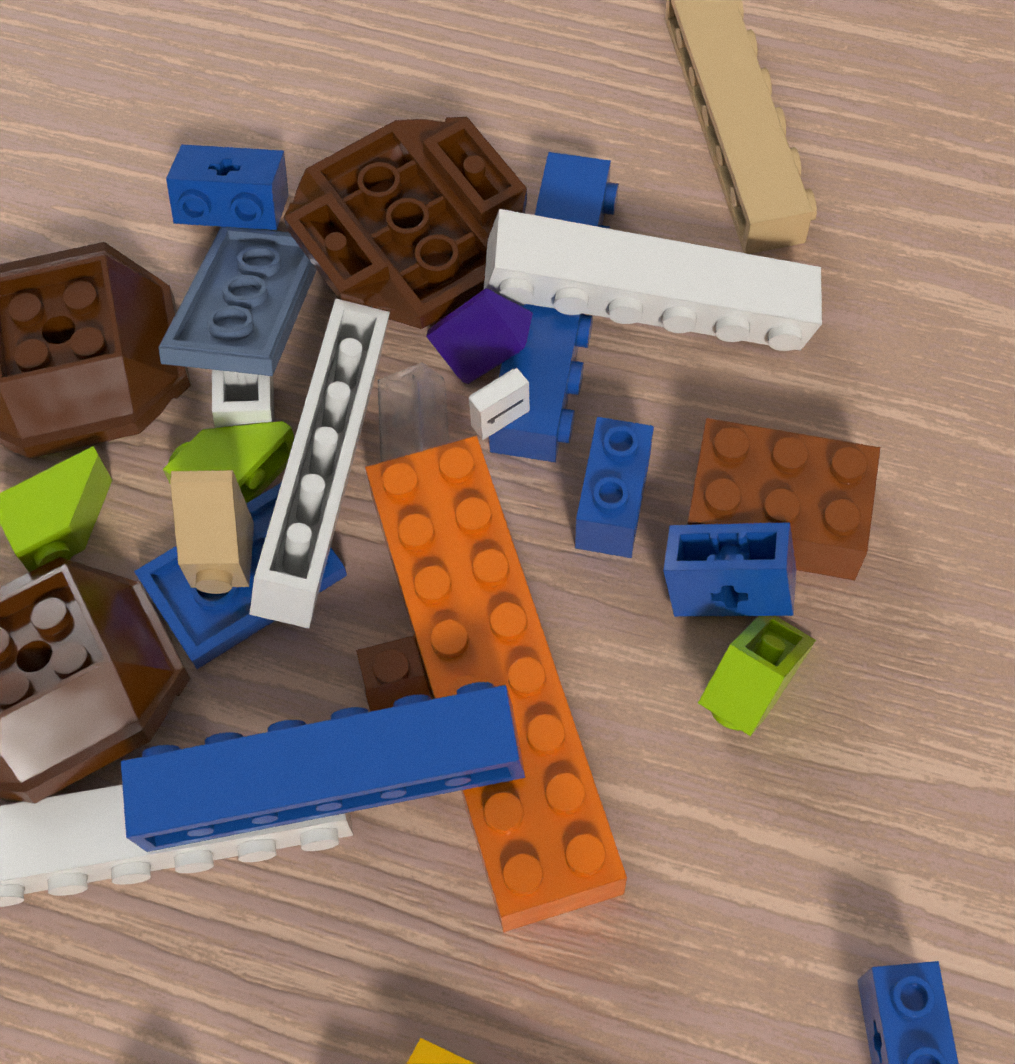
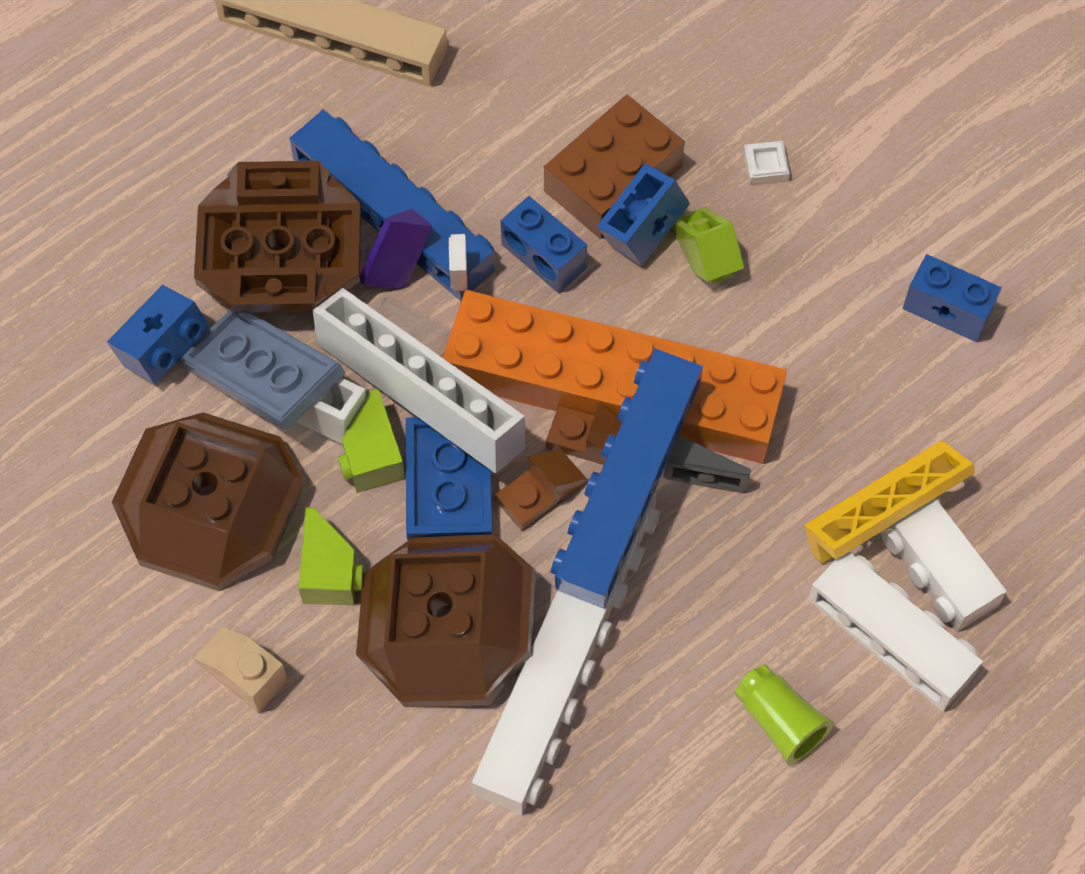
camera: 60 degrees left, 0 degrees up
tan slope [170,470,254,594] -> none
white brick [484,209,822,351] -> none
none -> dark orange slope [495,449,587,531]
none -> dark grey slope [664,436,751,493]
none -> white tile [743,141,790,185]

